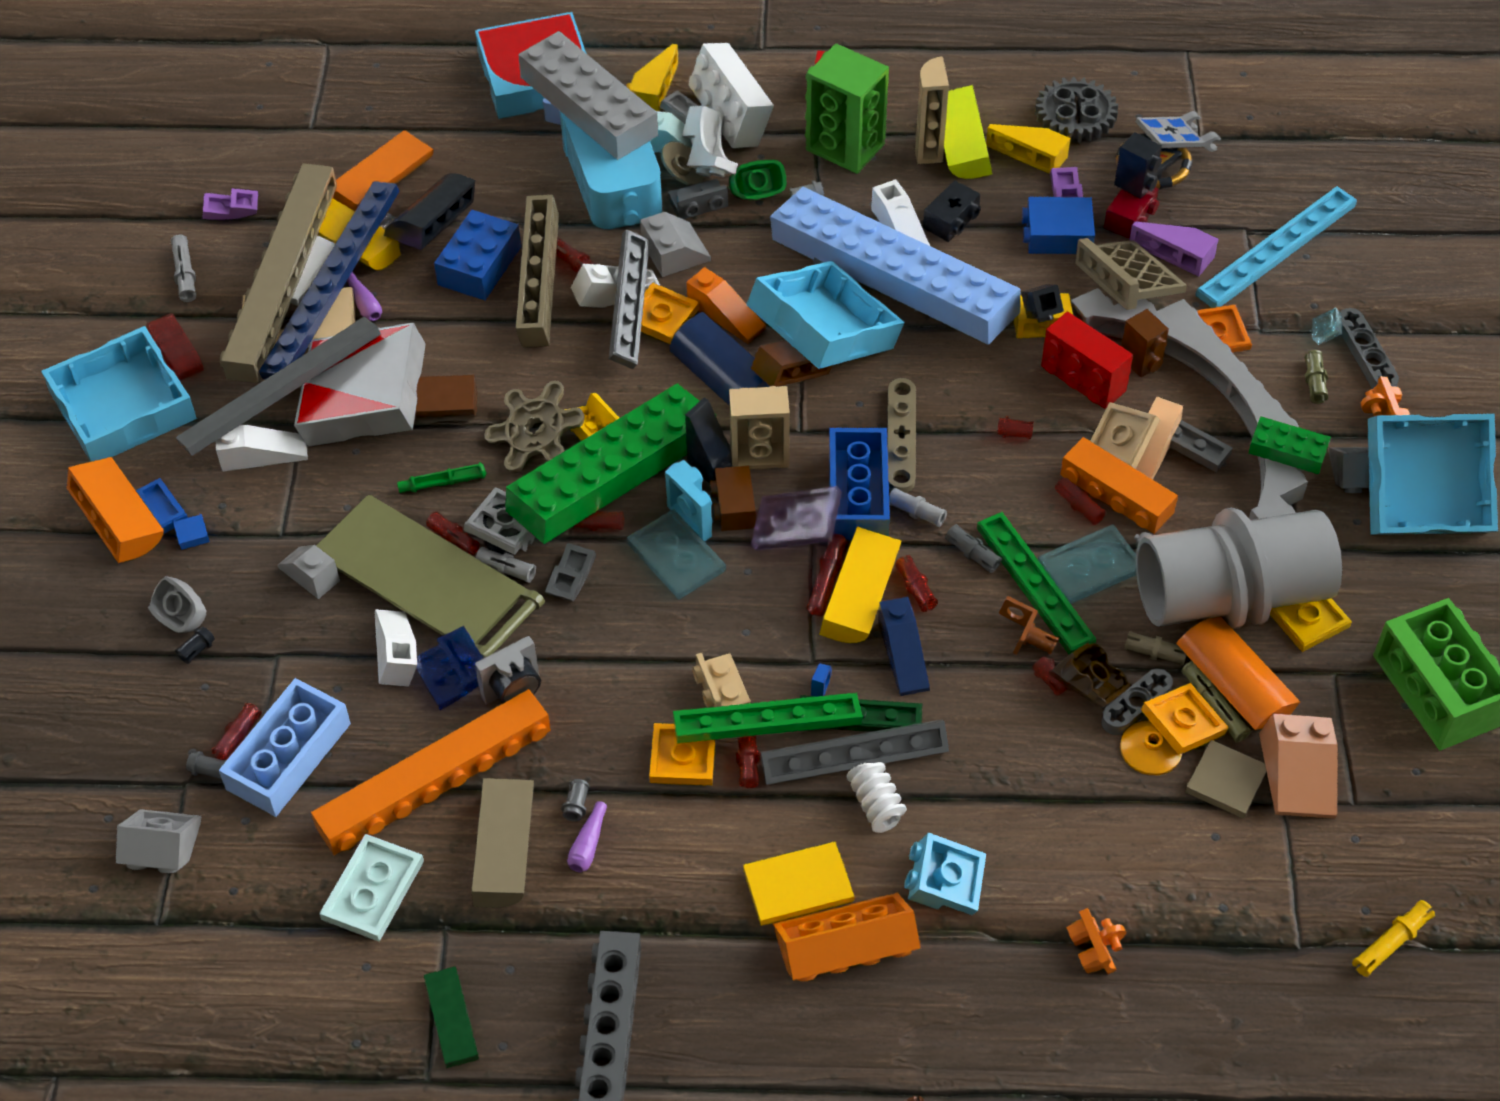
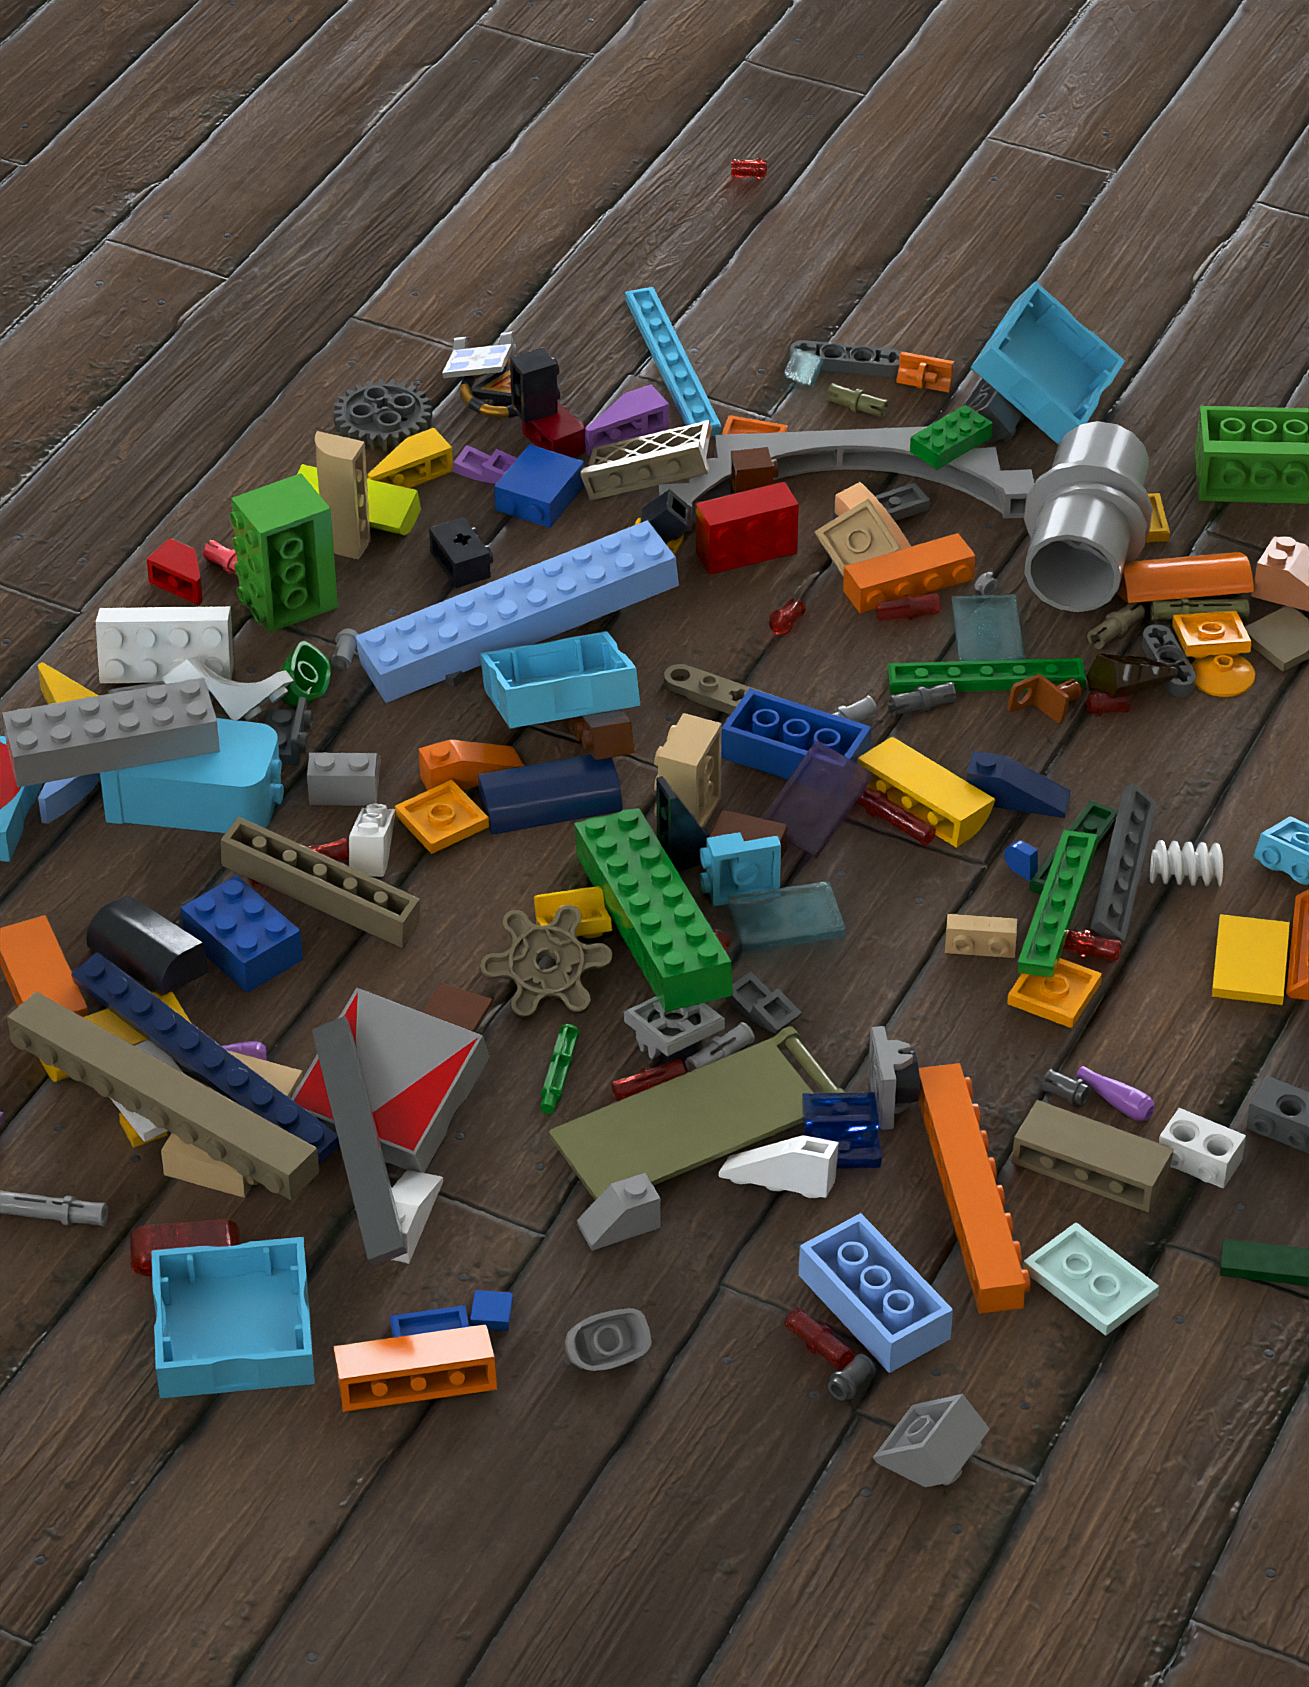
camera: 65 degrees left, 10 degrees down
black pin [175,627,215,664] -> none
tile [609,229,650,369] -> none
white slope [872,179,930,246] -> none
clear red pin [895,555,938,612] -> none
none -> white brick [1159,1108,1246,1189]

